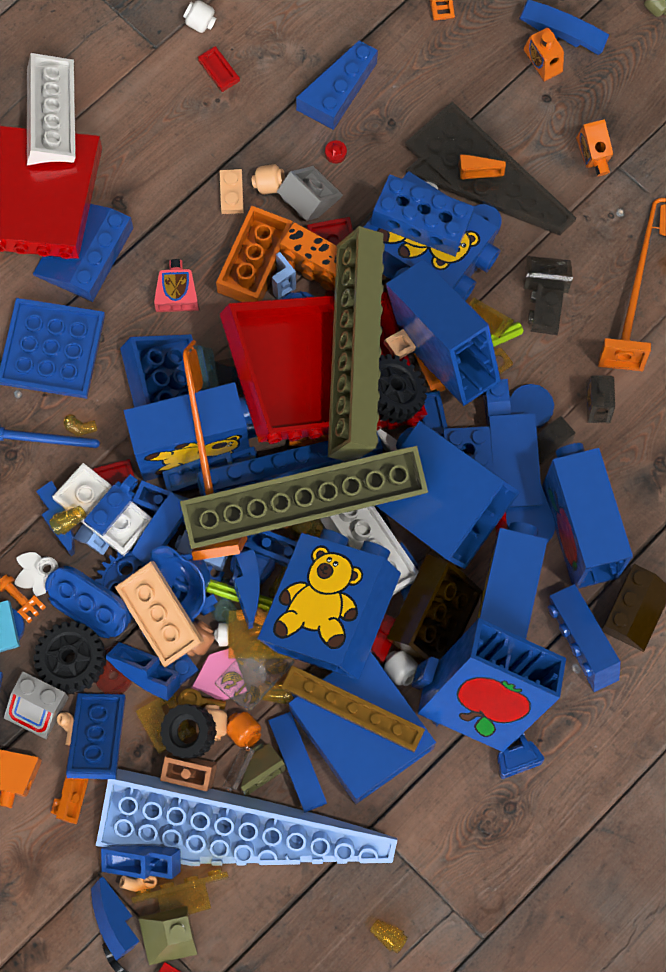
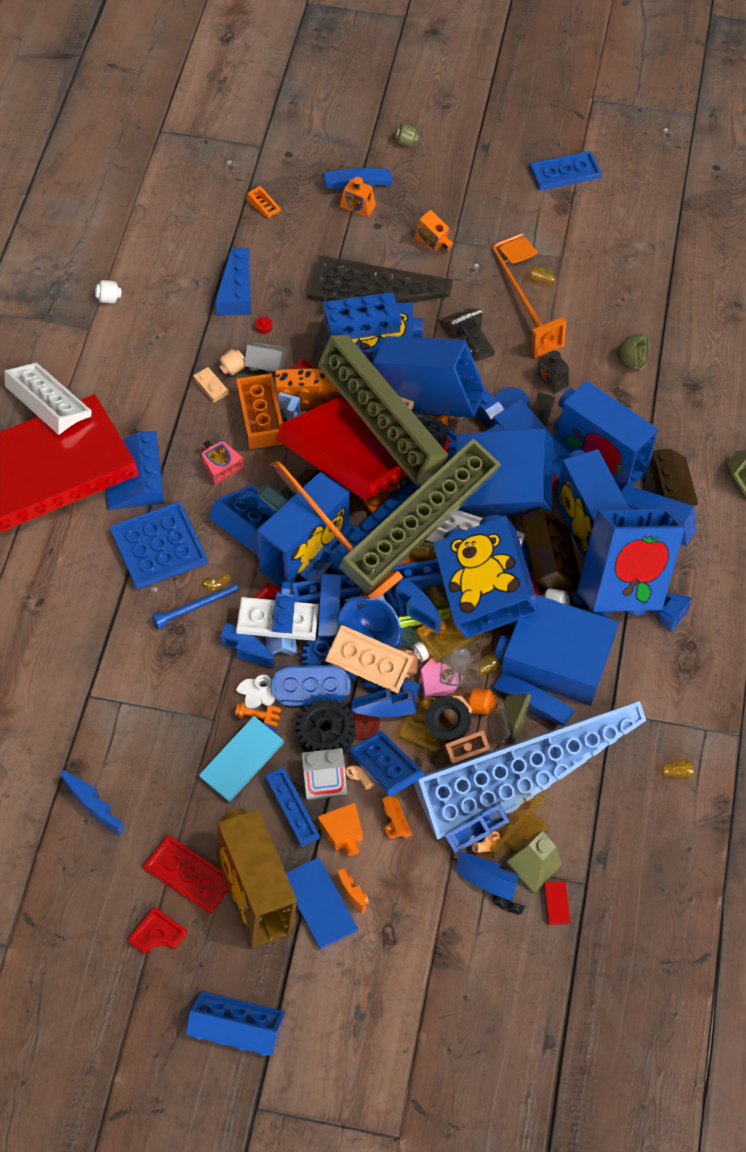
camera: 35 degrees left, 15 degrees down
clear yellow cone [50,505,86,535] -> none
red tile [198,46,240,92] -> none
pearl gold plate [282,665,425,752] -> none
blue tile [411,657,439,690] -> none
orange slope [459,155,506,179] -> none

